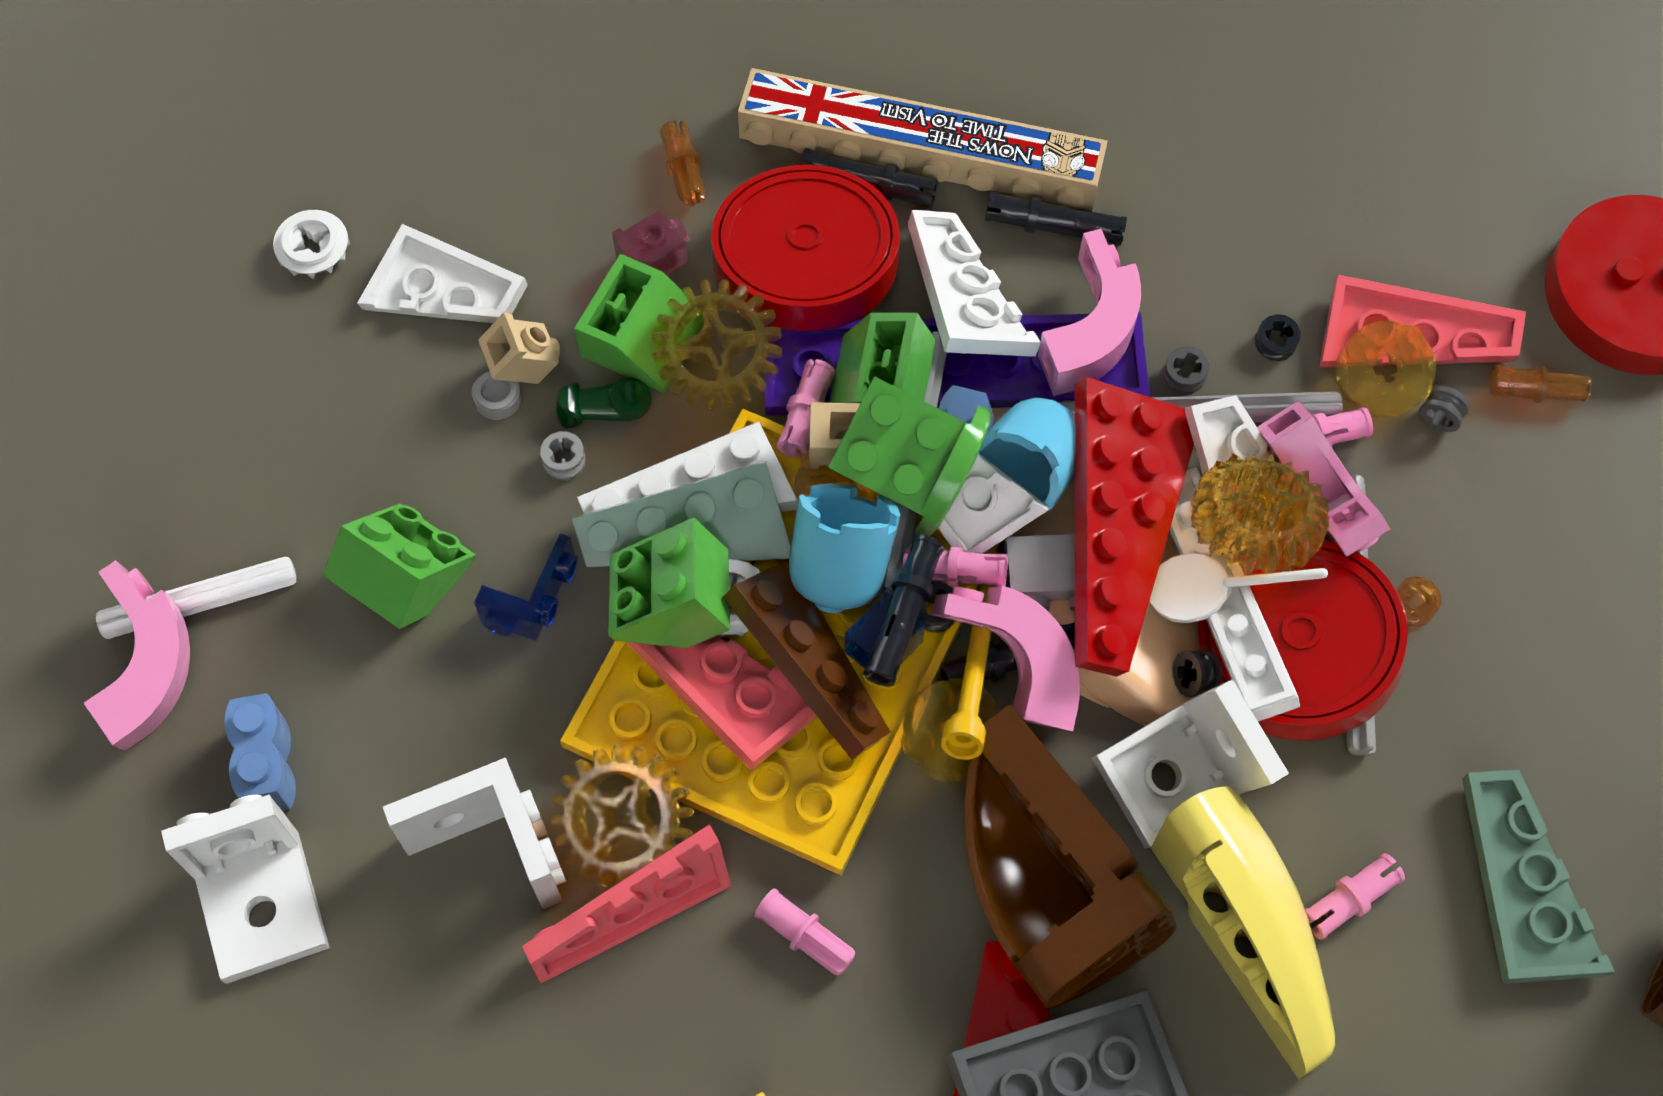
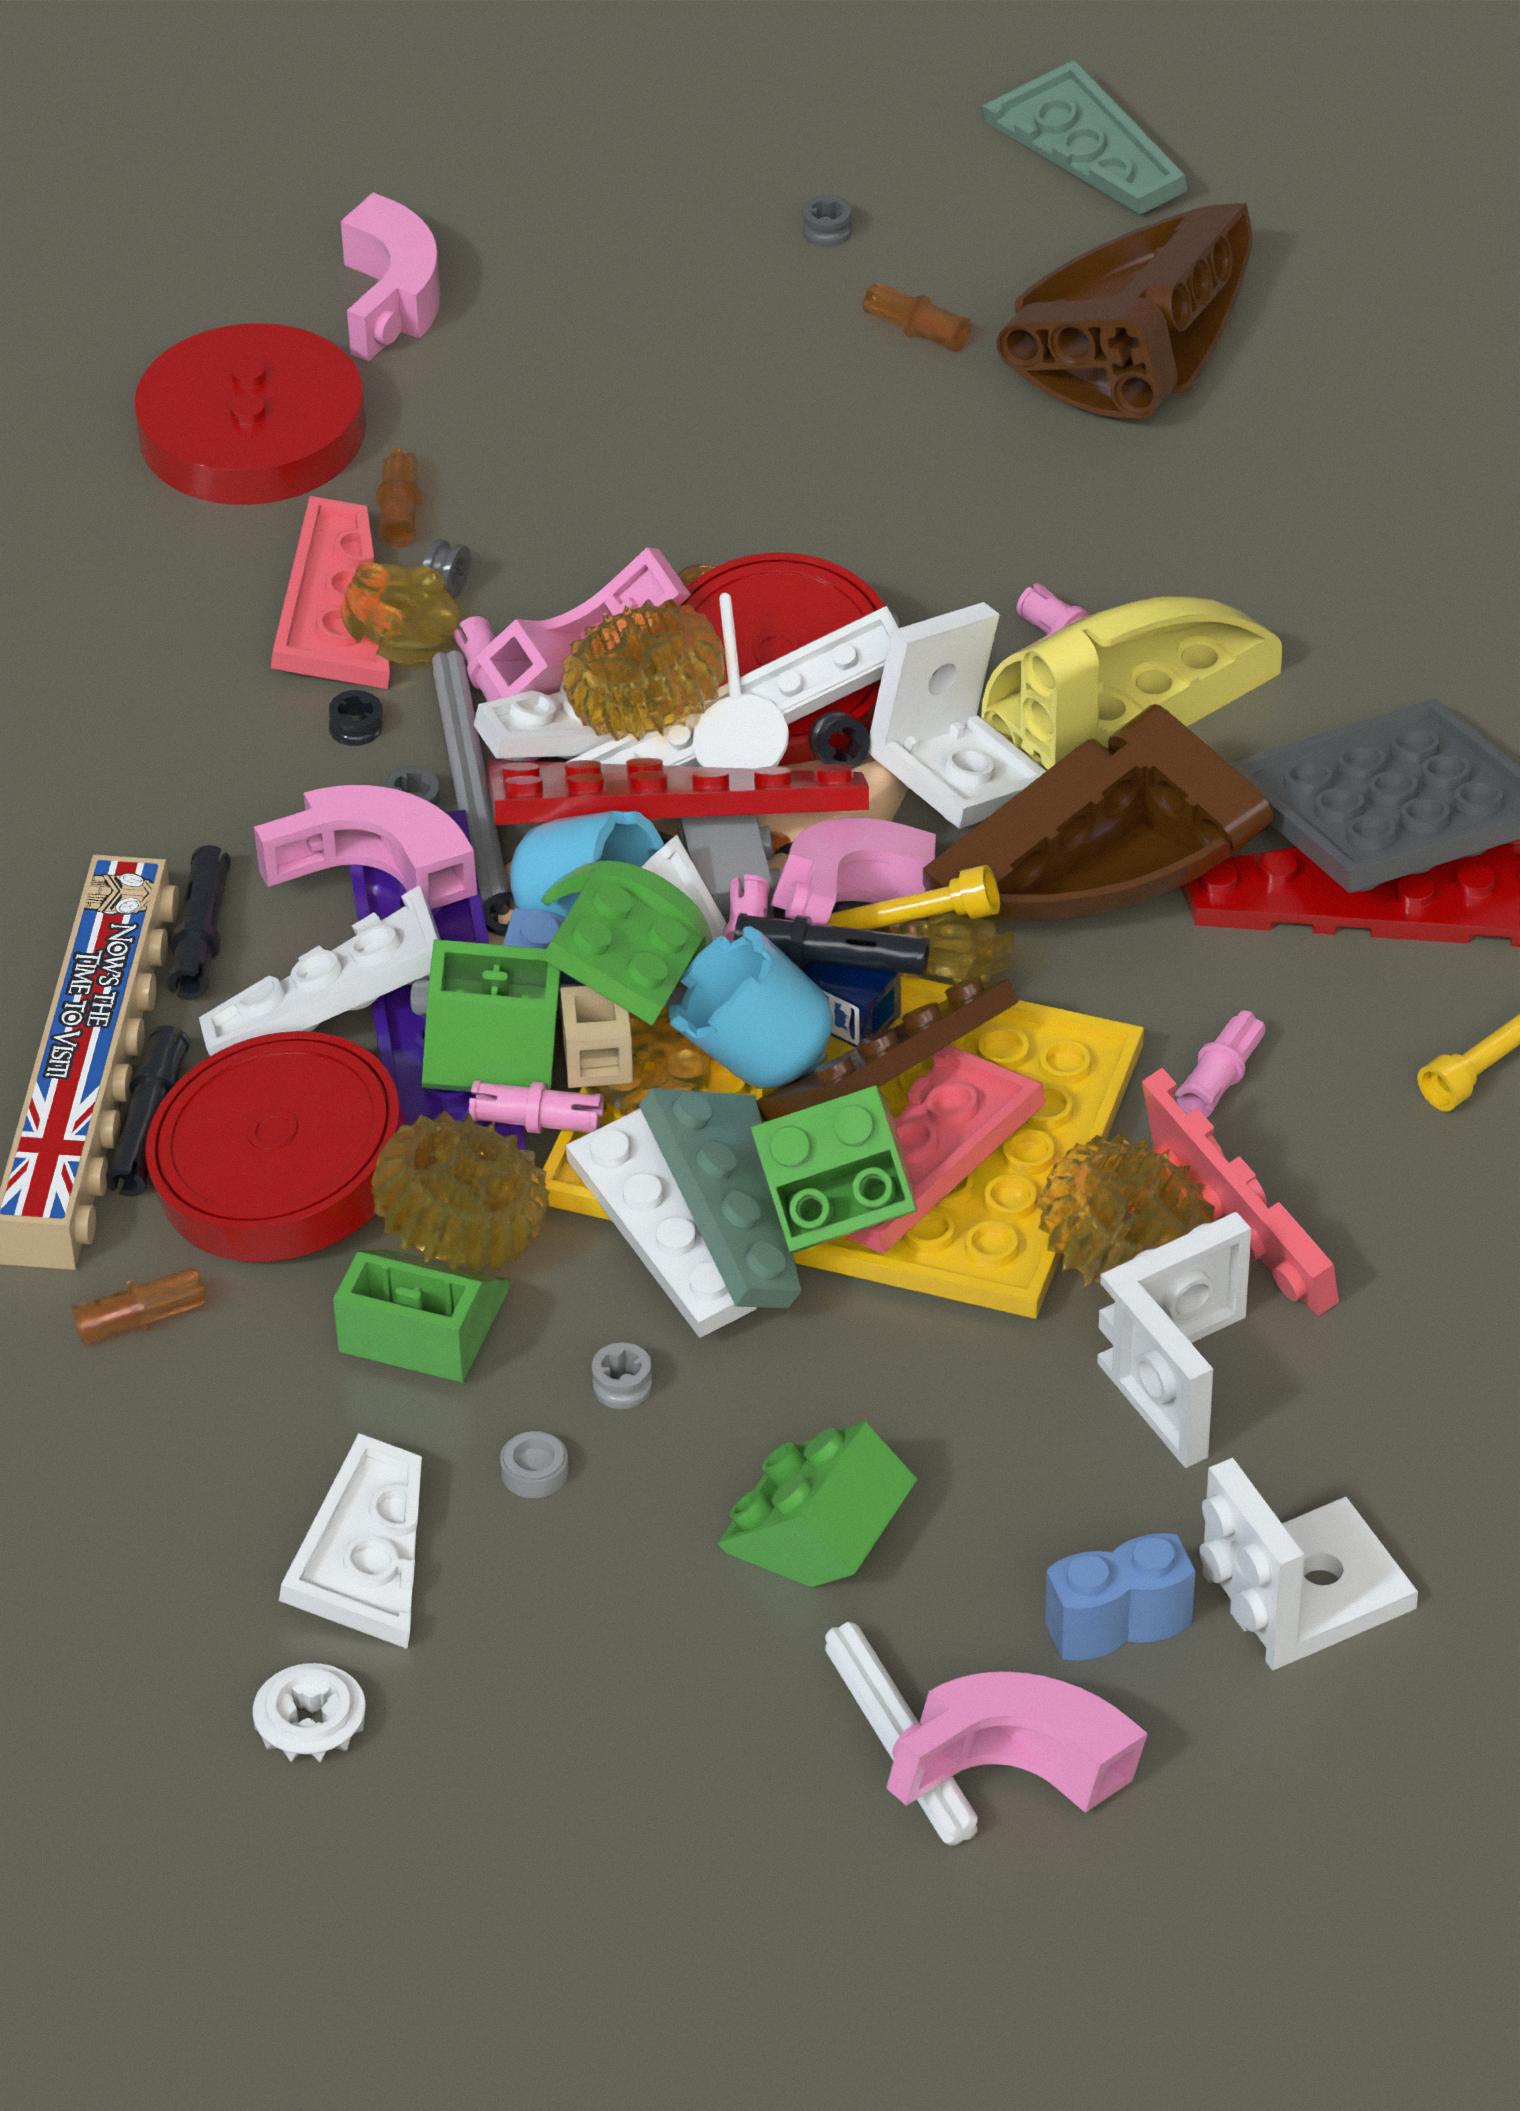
camera: 95 degrees left, 20 degrees down
clear blue bracket [474,533,578,641] -> none
tan brick [478,312,560,384] -> none
dark green piece [556,378,652,428] -> none
clear pink brick [612,210,689,275] -> none
sand green wing [1462,769,1615,984] -> none

